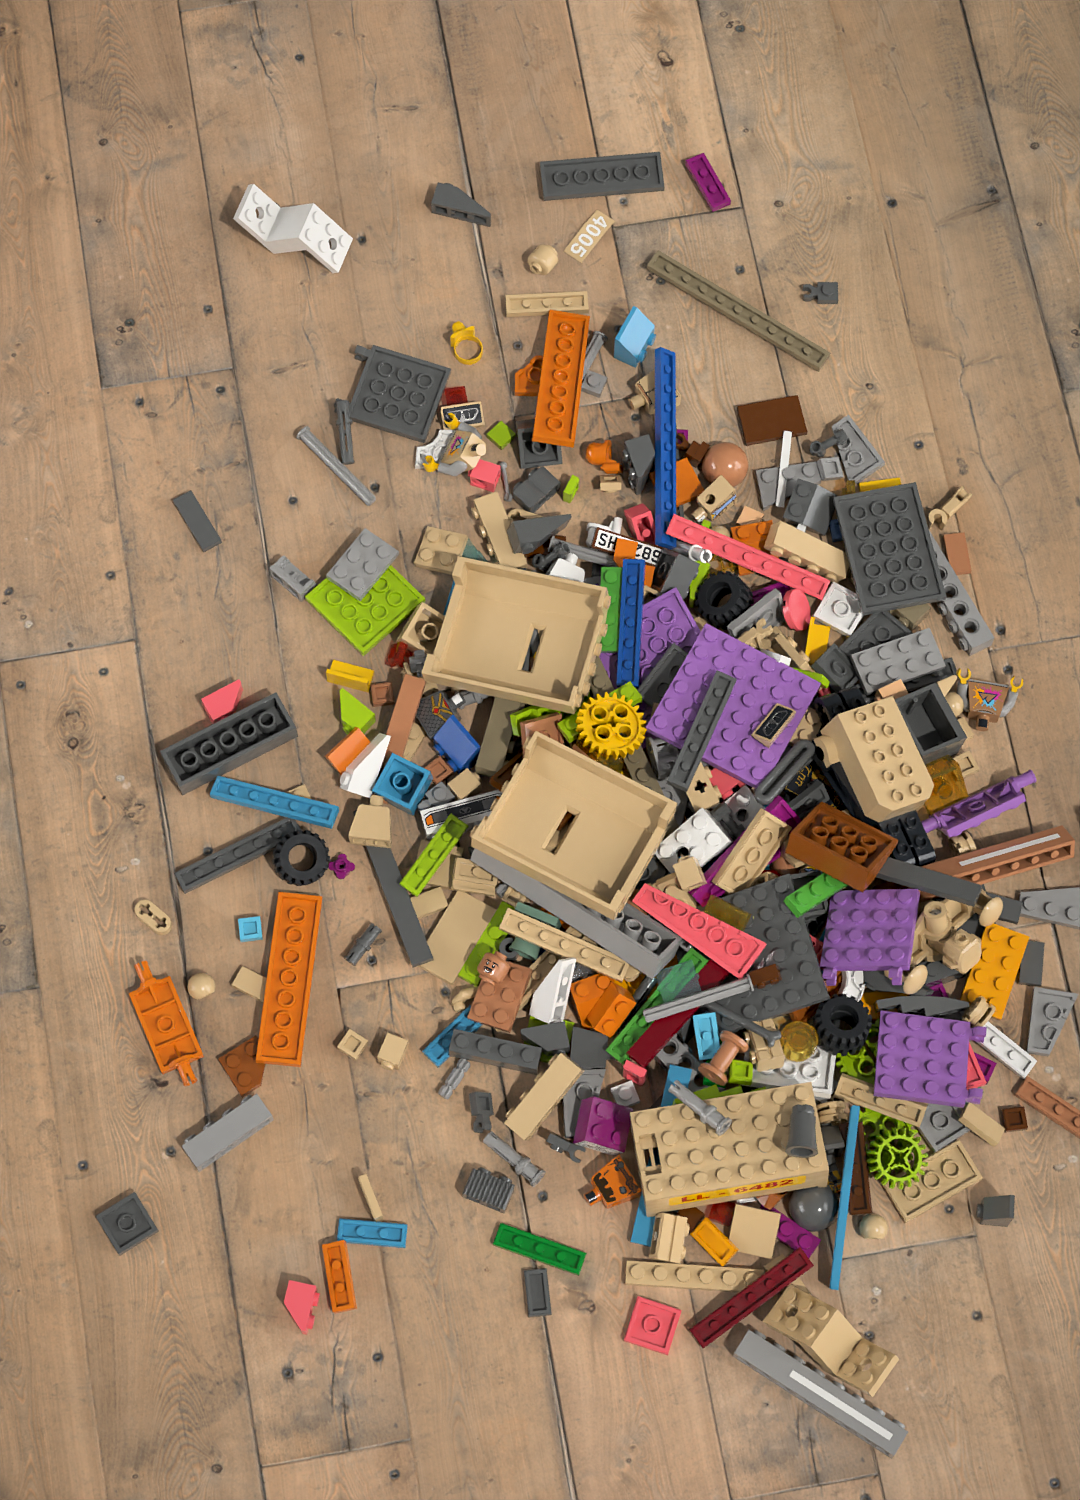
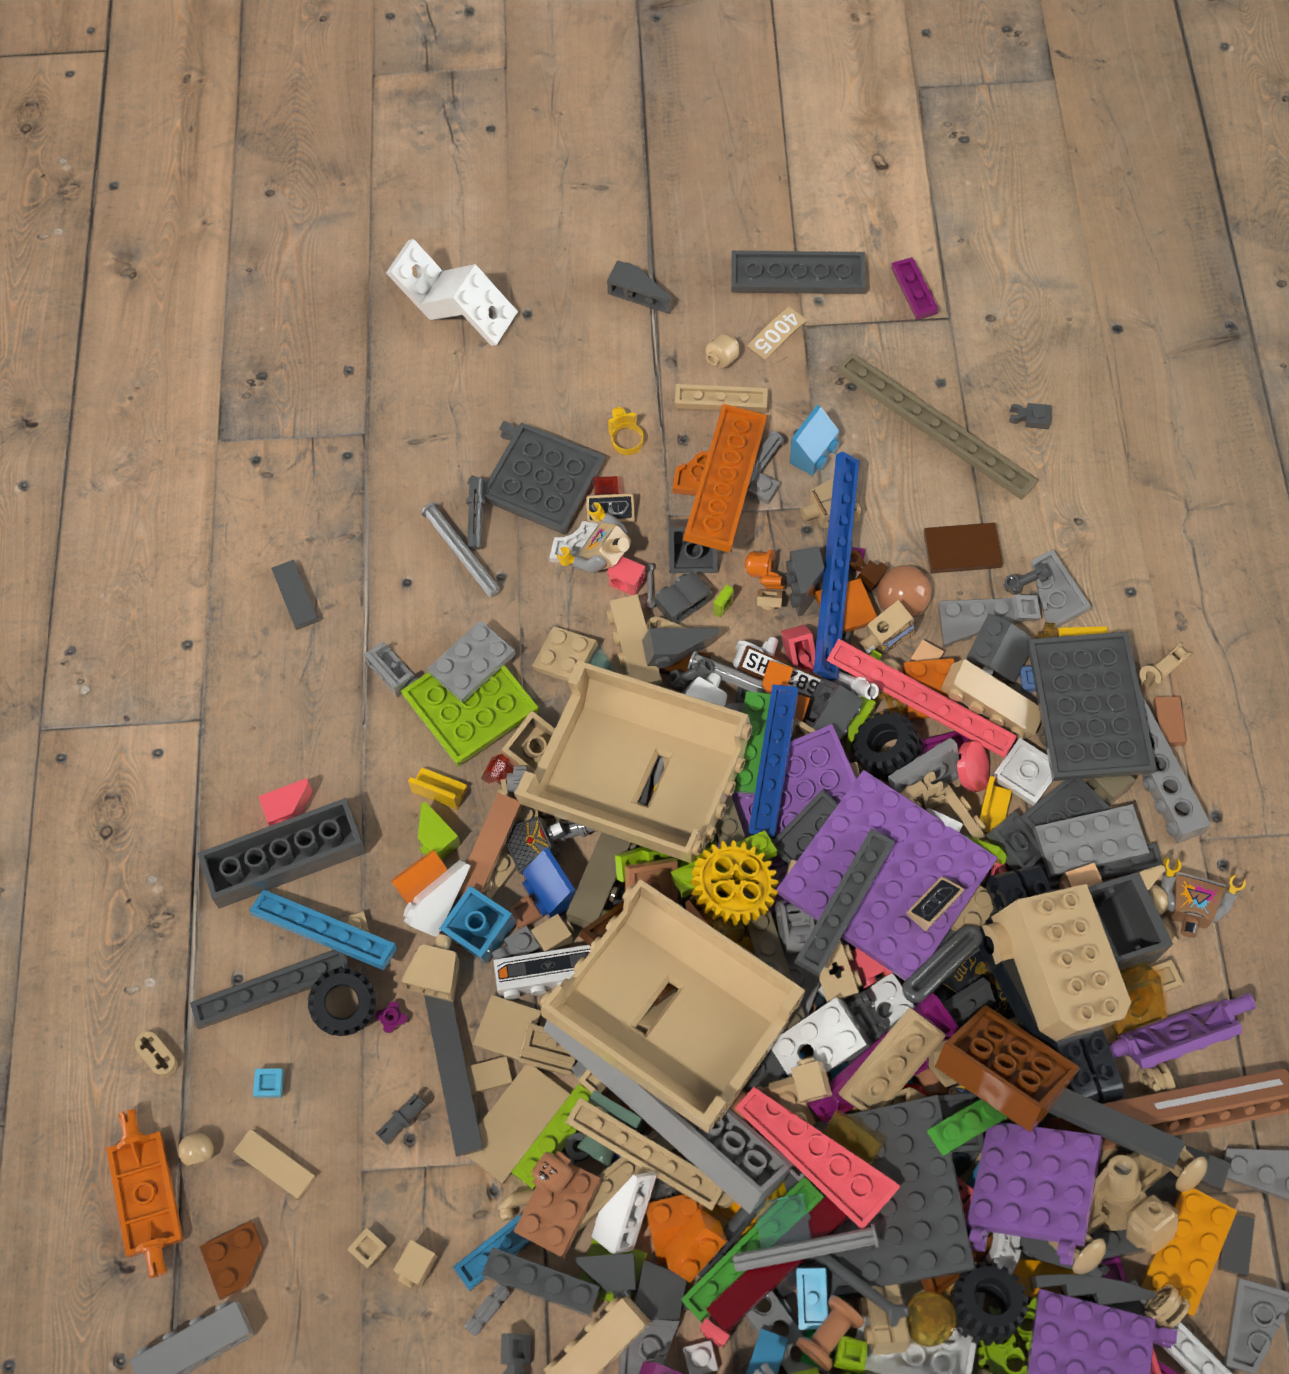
camera: 10 degrees right, 5 degrees down
orange plate [256,892,323,1067] -> none
nougat tile [371,682,395,707] -> none
lime tile [399,814,469,897] -> none
lime tile [486,421,516,450] -> none
reddish brown piece [749,964,782,989] -> none
white sticker [776,431,792,508] -> none

